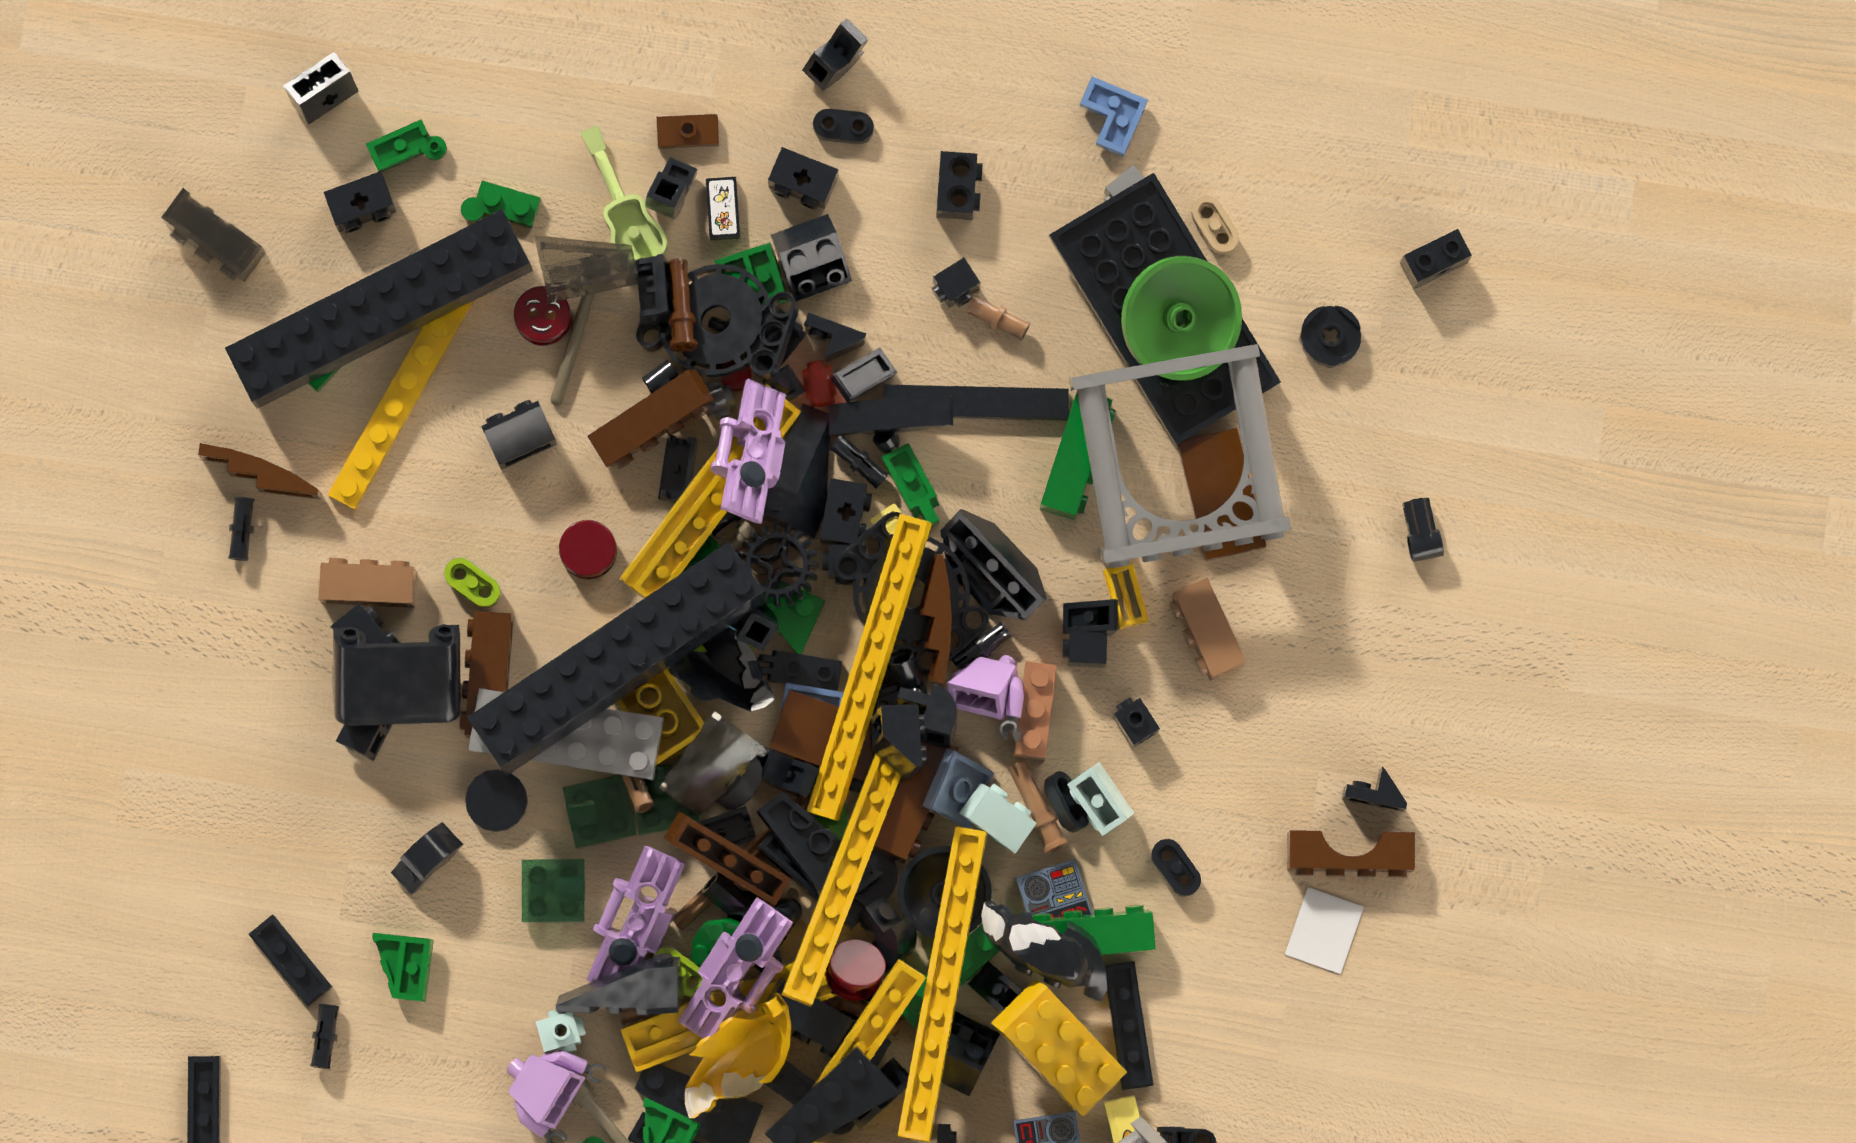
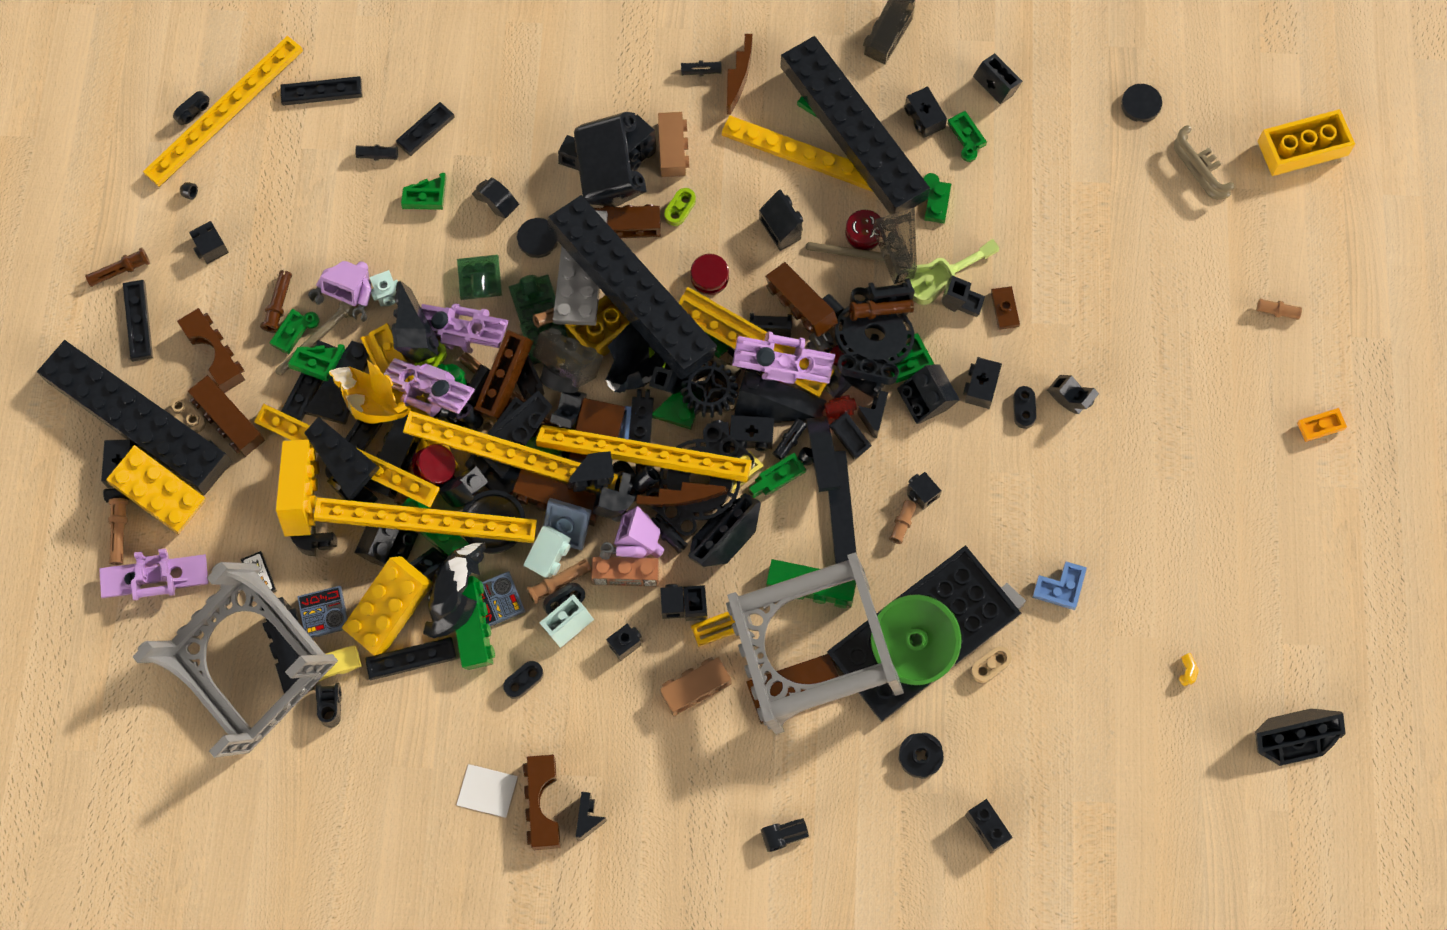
camera: 90 degrees right, 10 degrees down
tile [706,177,740,241] -> none
black brick [936,151,983,220] -> none

